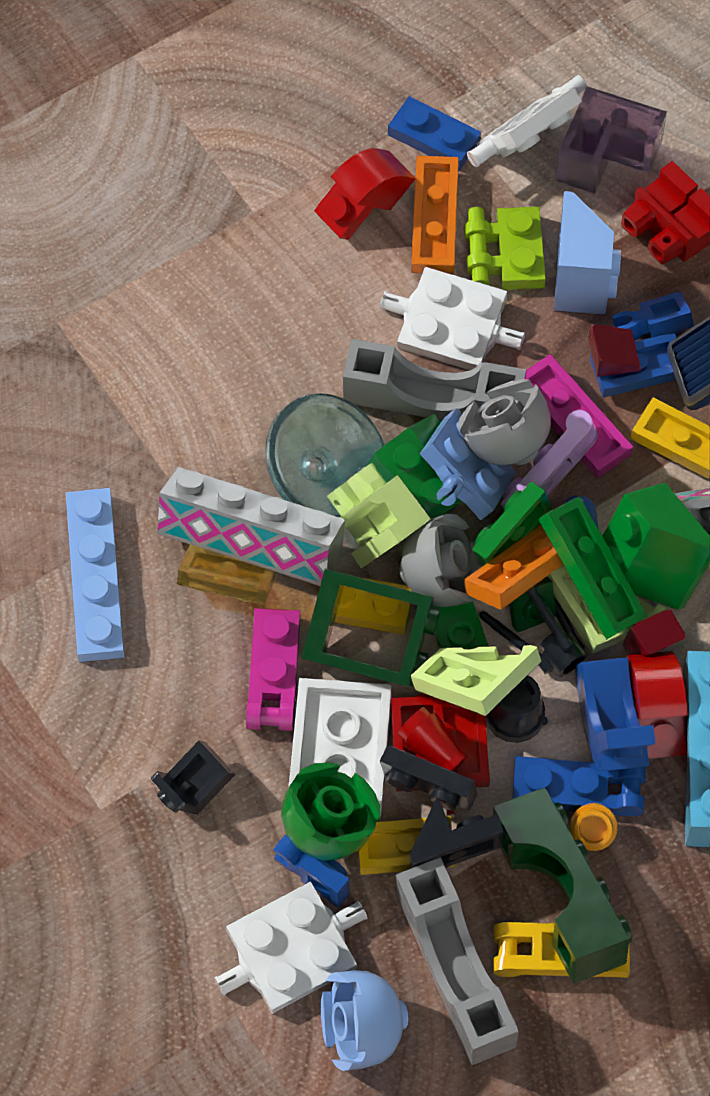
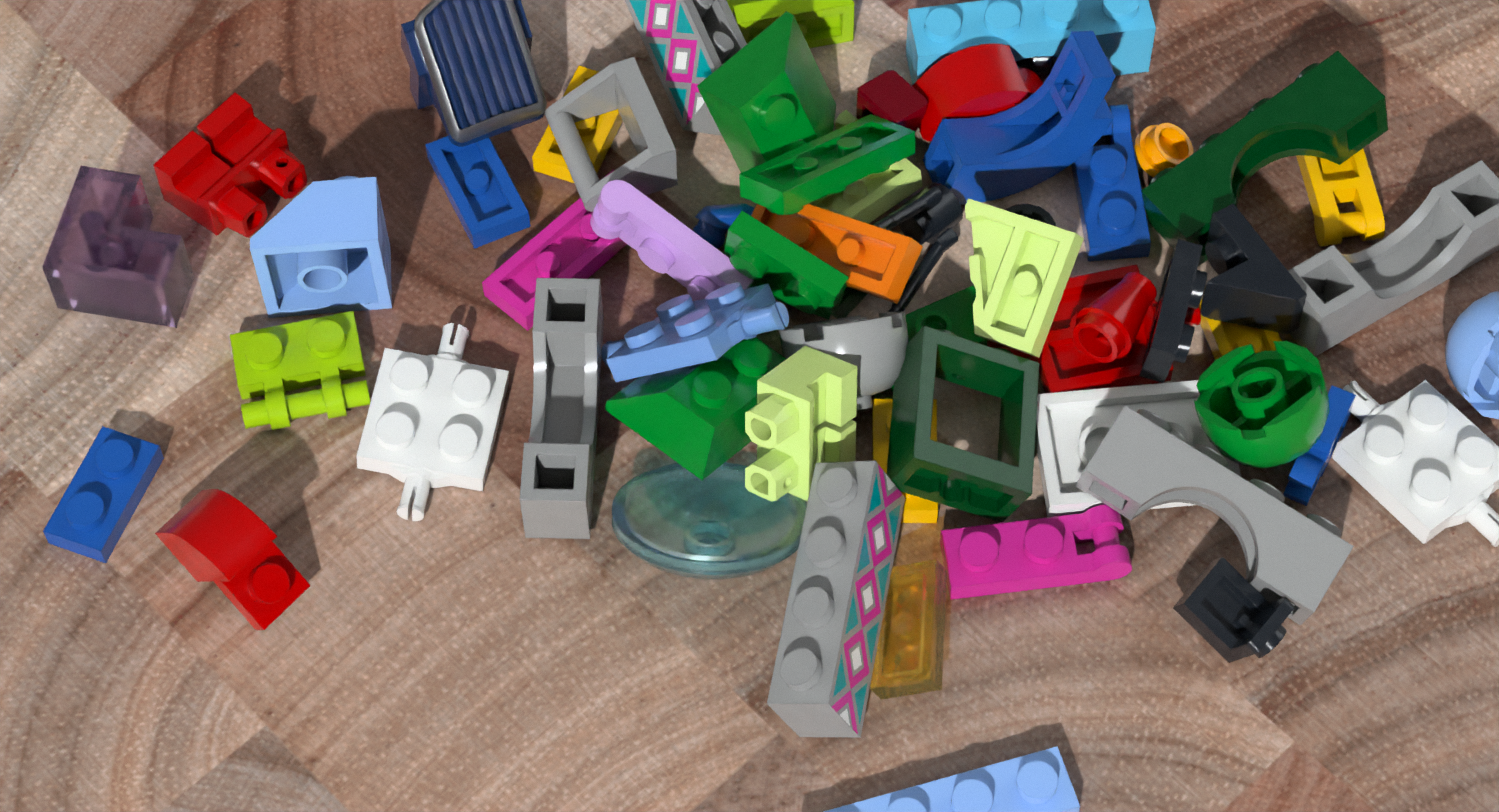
camera: 100 degrees left, 5 degrees down
orange plate [411,156,459,275] -> none
light grey cylinder [457,379,551,466] -> none
white plate [467,75,587,167] -> none
dark red slope [588,324,641,377] -> none
blue plate [612,291,694,341] -> none
none -> light grey tile [545,57,678,212]
none -> light grey arch [1076,406,1354,626]

